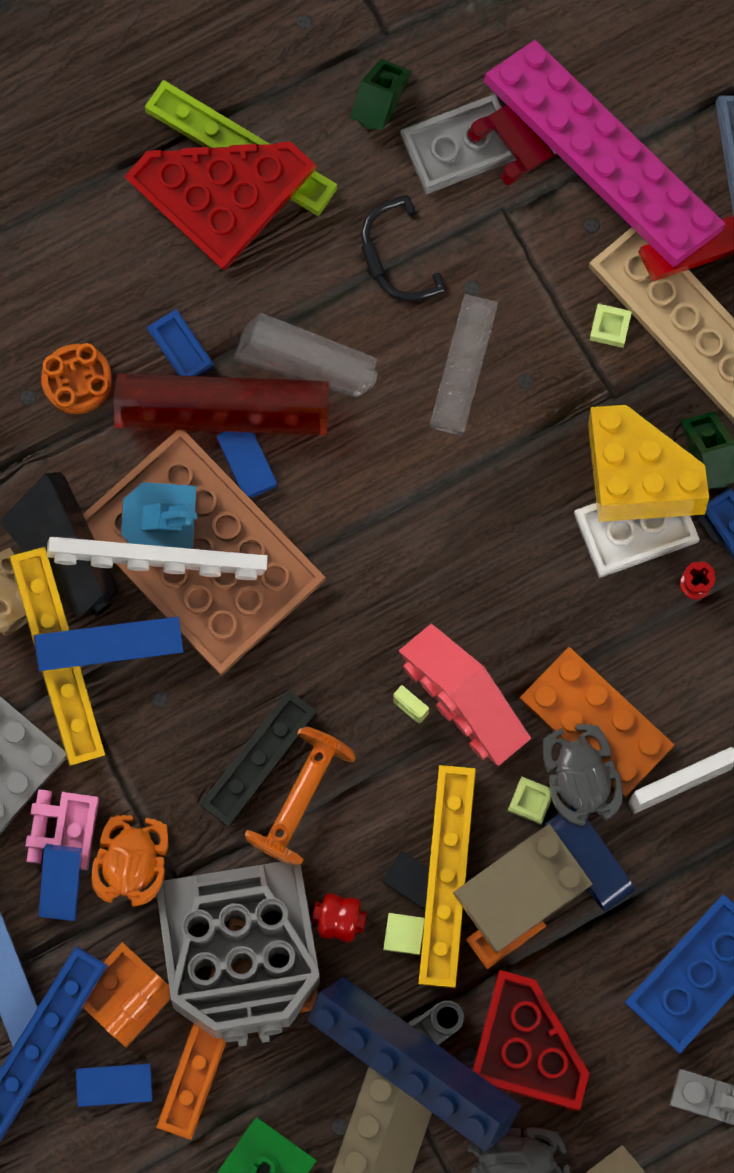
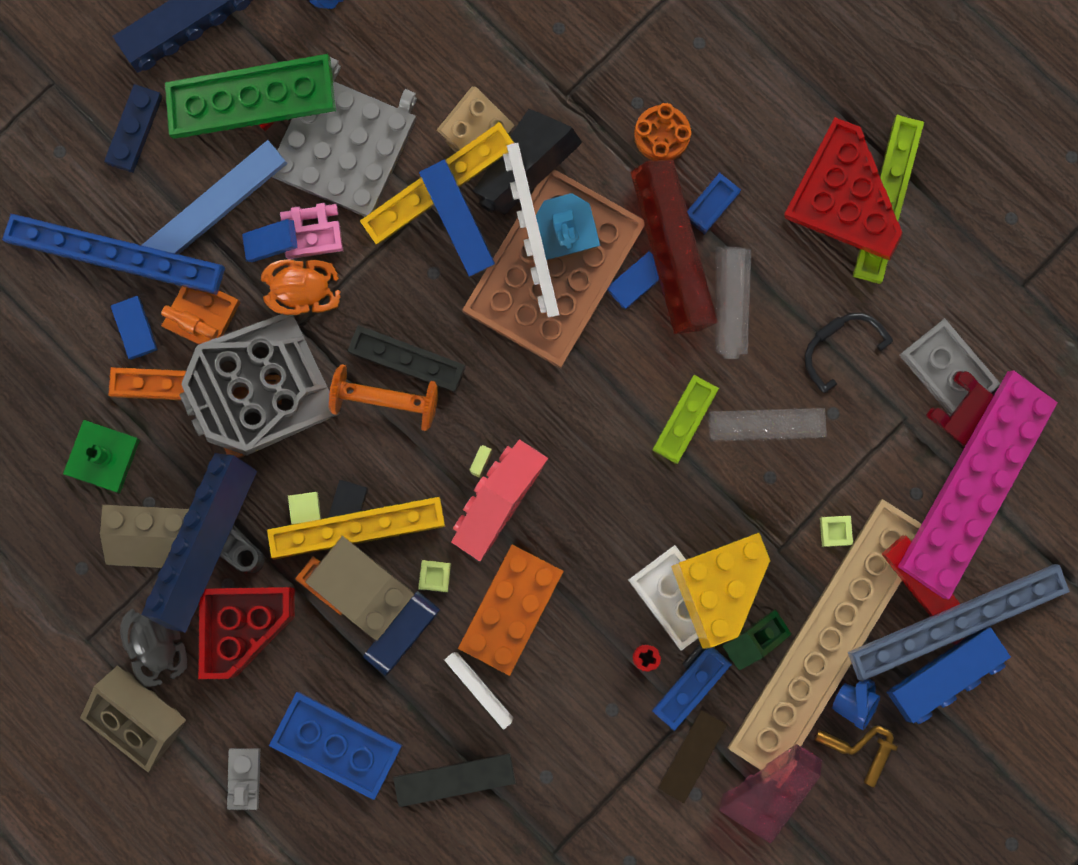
camera: 75 degrees right, 5 degrees up
red piece [312,893,367,943] -> none
dark green slope [350,59,412,131] -> none
dark grey shield [542,724,623,826] -> none
none -> lime tile [652,375,719,464]

